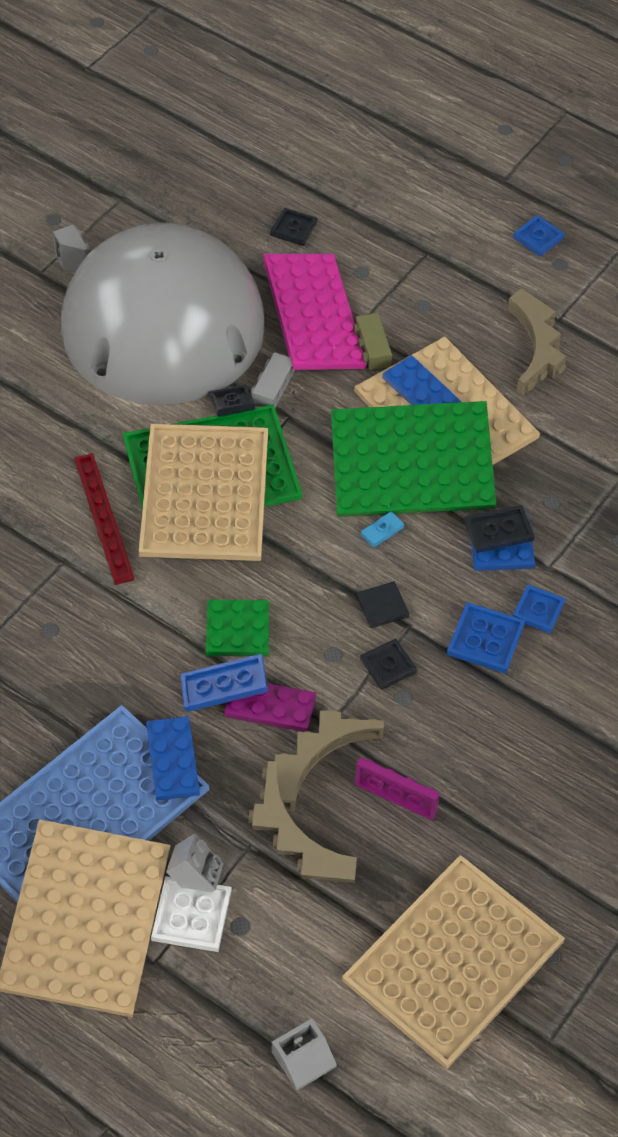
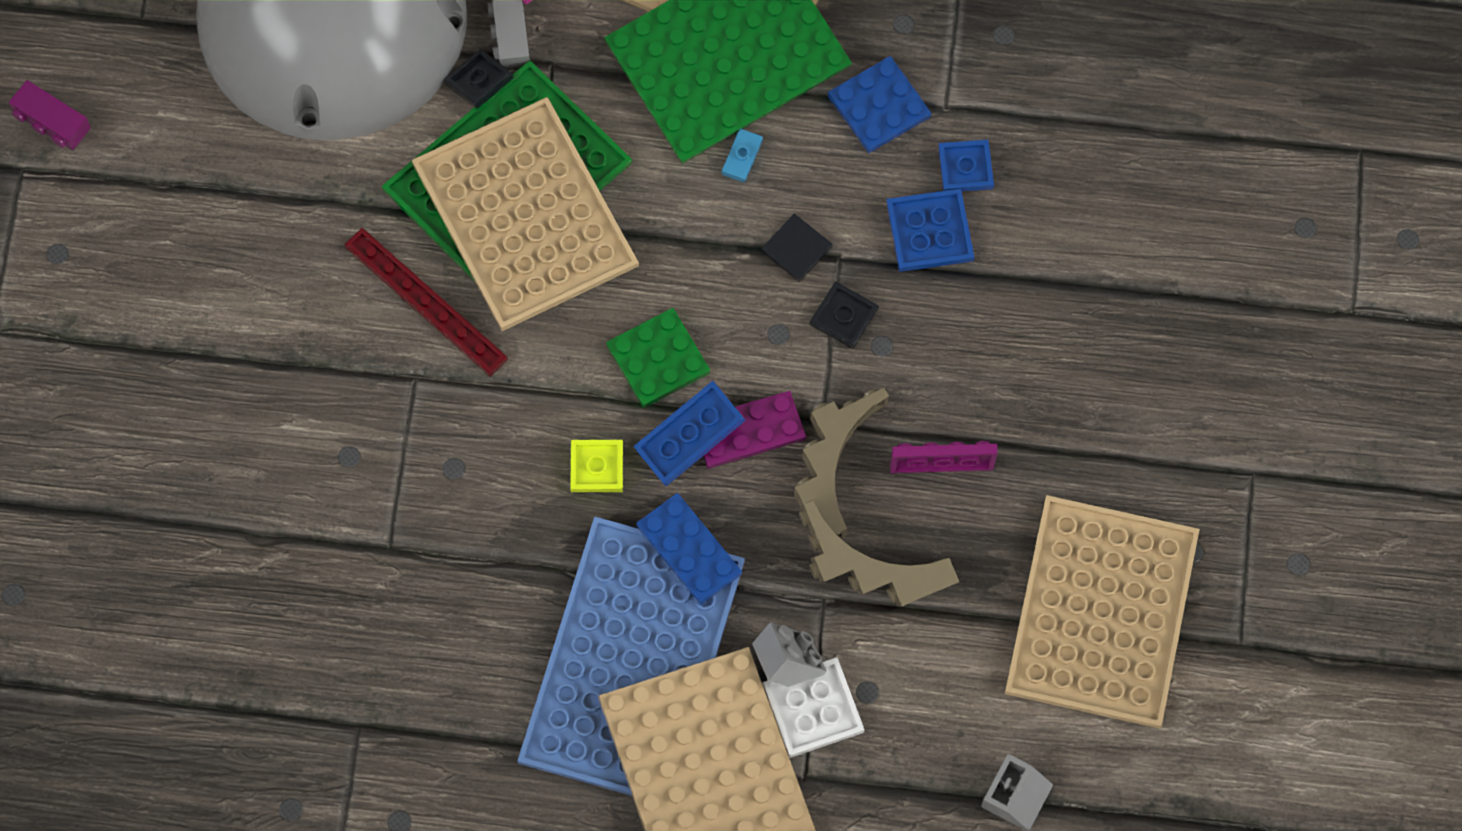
camera: 30 degrees left, 15 degrees up
black plate [464,505,535,553] -> none
none -> neon yellow plate [571,440,623,492]

